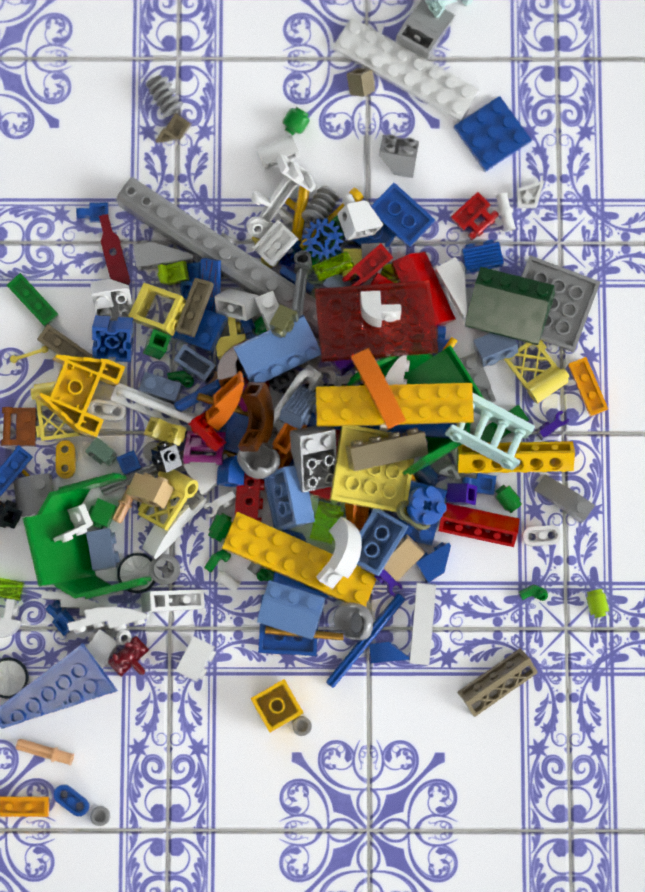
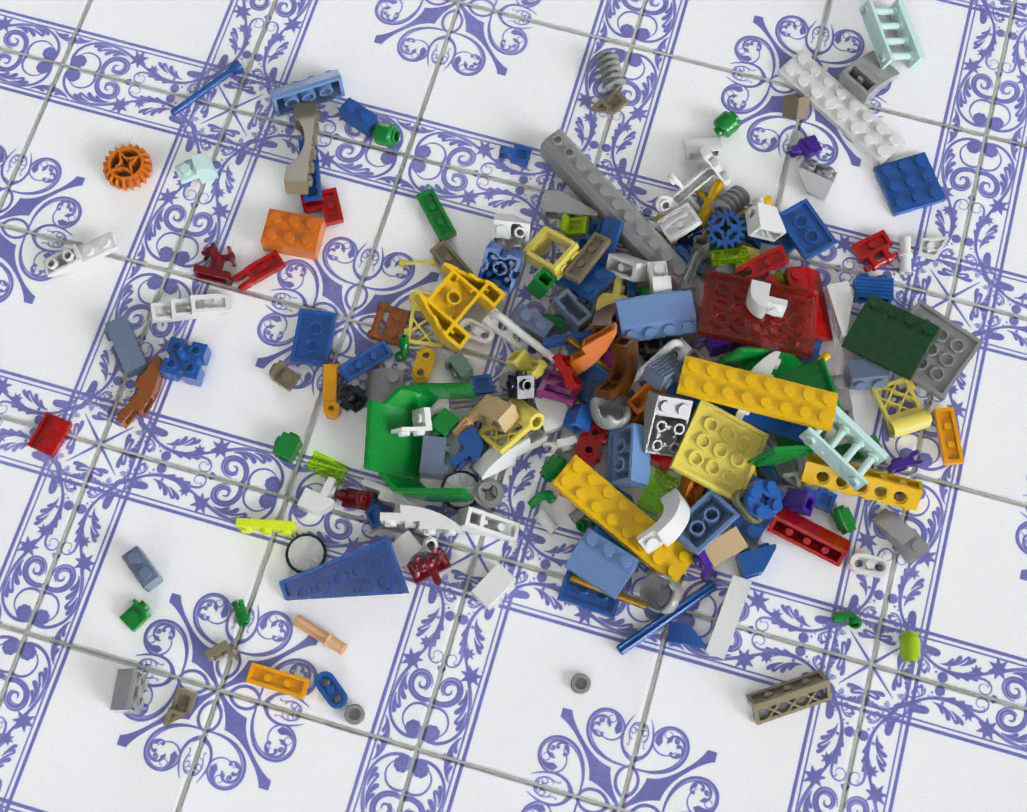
camera: 15 degrees right, 10 degrees down
dark red piece [99,214,131,285] -> none
yellow brick [250,679,304,733] -> none
olive brick [269,304,299,338] -> none
dark tan brick [345,428,428,471] -> none
orange slope [351,348,406,429] -> none
none -> dark red hinge [335,488,374,511]
none -> green arm [394,334,409,362]
none -> blue brick [449,426,483,470]
none -> dark purple plate [788,134,823,158]

